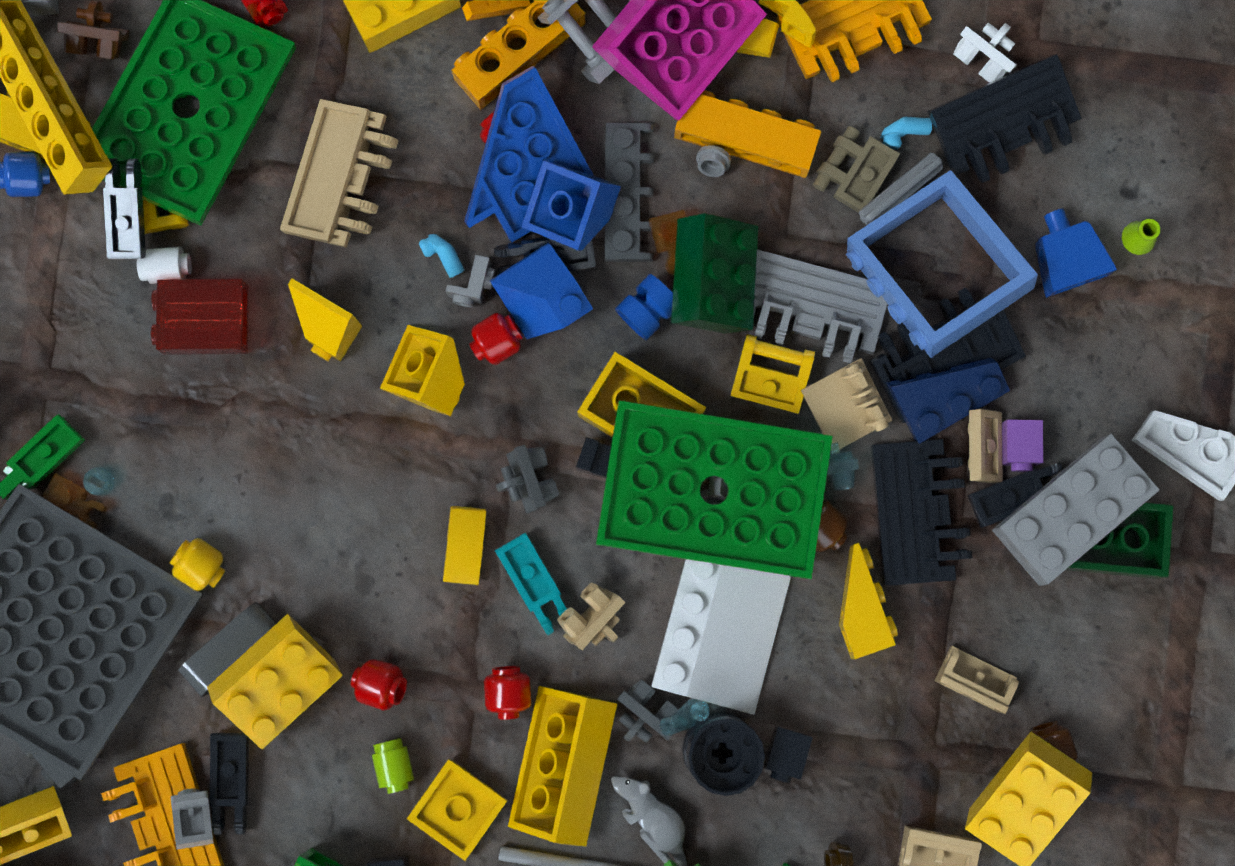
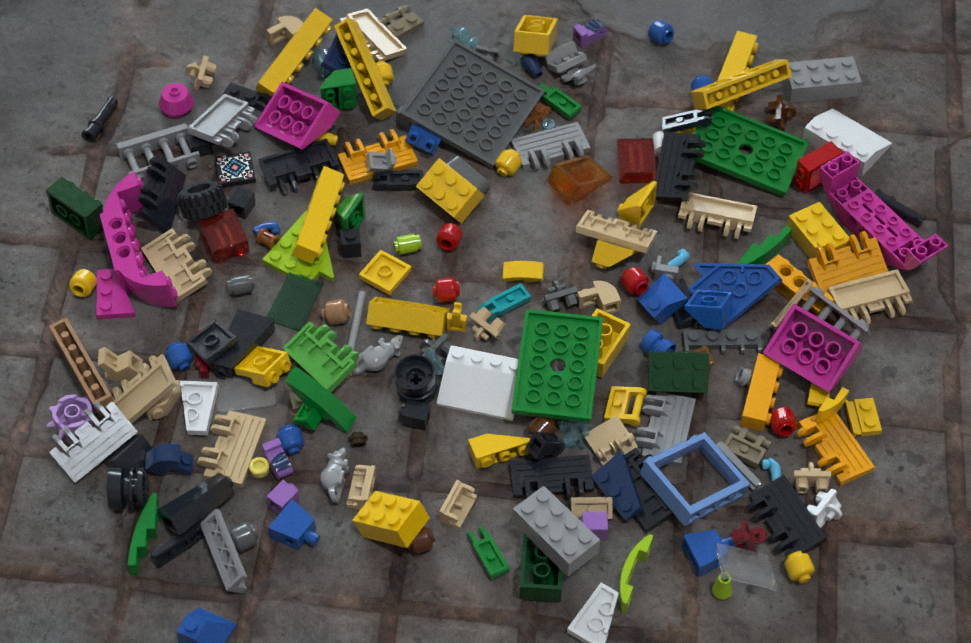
camera: 85 degrees right, 30 degrees down
none -> blue hips [405,124,441,155]
none -> yellow plate [447,302,467,332]
none -> green hinge [467,526,510,580]
none -> light grey hinge [510,122,591,170]
none -> black leg [525,432,565,459]
none -> clear orange slope [546,155,613,203]
none -> tan hinge [575,210,658,254]
none -> tan brick [577,281,621,314]
none -> lime slope [619,534,653,614]
none -> black hinge [655,133,706,201]
none -> clear piece [715,543,777,591]
none -> dark red hips [731,521,767,556]
none -> green slope [737,225,792,265]
none -> tan piece [769,279,813,328]
none -> red head [770,407,797,436]
none -> yellow head [784,551,815,584]
none -> tan hips [792,462,831,494]

